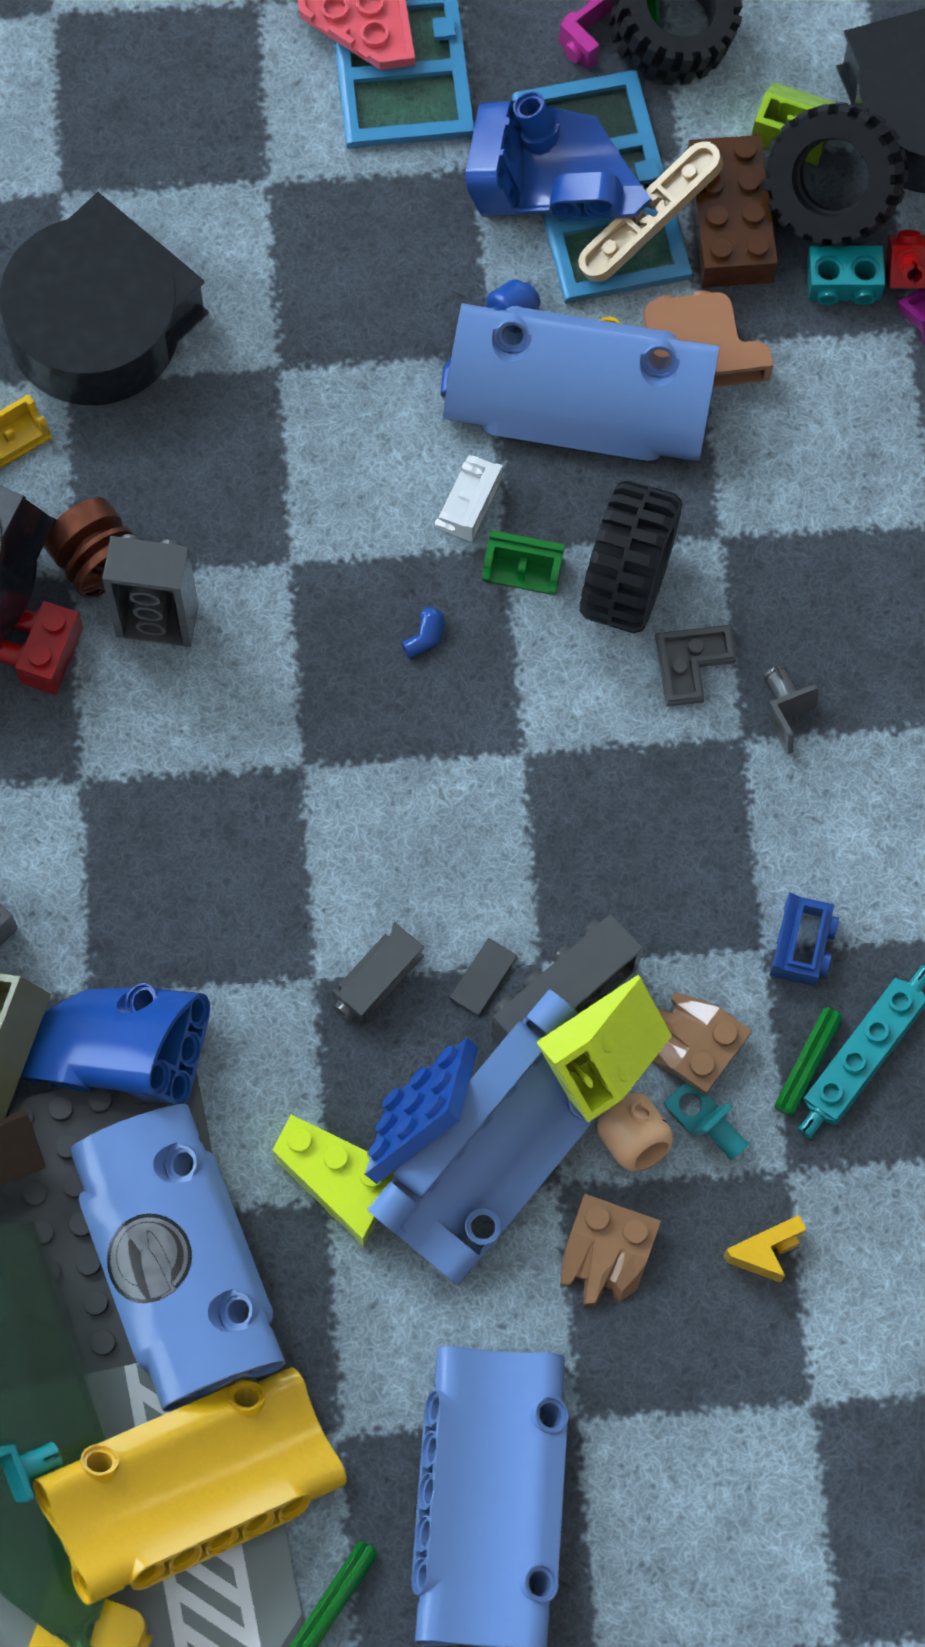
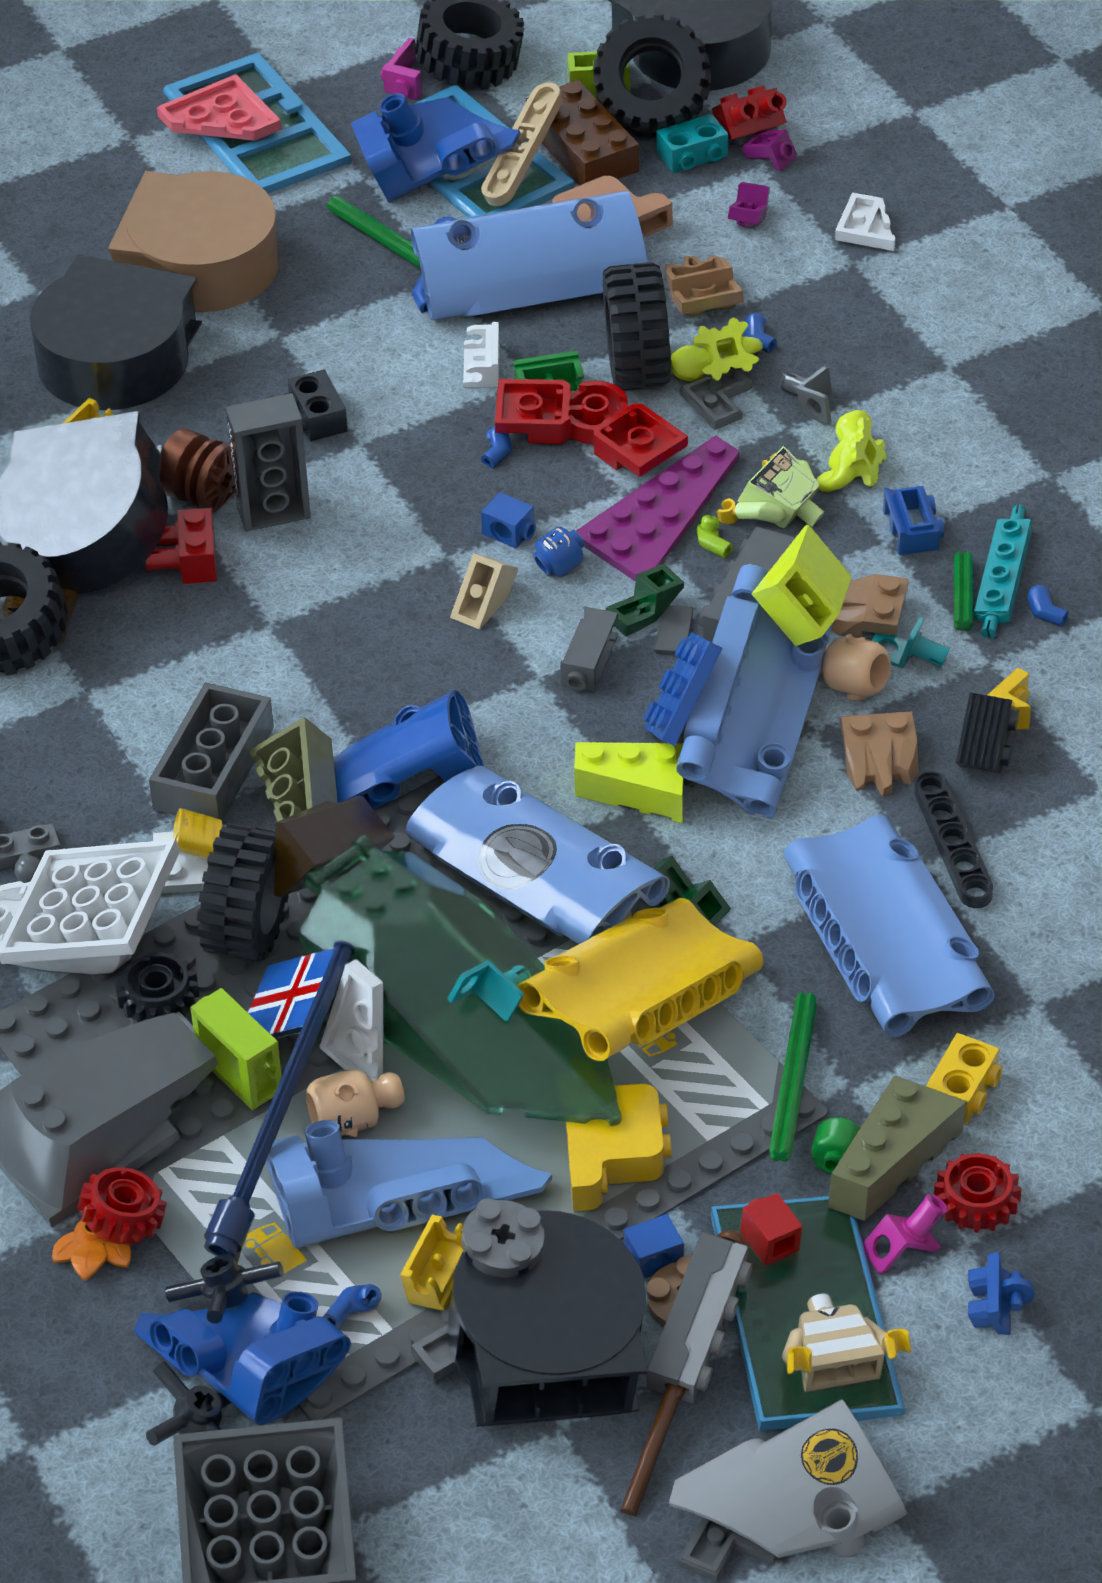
camera: 20 degrees left, 25 degrees down
none -> medium nougat brick [108,171,280,312]
none -> black brick [285,369,348,442]
none -> green axle [327,196,421,269]
none -> tan slope [450,553,519,629]
none -> blue brick [481,492,536,549]
none -> red plate [495,379,688,477]
none -> blue head [533,526,585,577]
none -> magenta wing [576,435,739,582]
none -> dark green slope [606,564,685,637]
none -> dark green slope [653,856,731,926]
none -> medium nougat plate [665,255,744,316]
none -> neon yellow animal [671,318,763,382]
none -> lime arm [697,515,733,559]
none -> yellowish green torso [717,446,824,528]
none -> magenta bracket [728,182,770,227]
none -> blue arm [744,313,777,353]
none -> neon yellow animal [816,410,887,492]
none -> black beam [914,771,993,908]
none -> black brick [956,692,1020,773]
none -> blue arm [1027,585,1069,626]

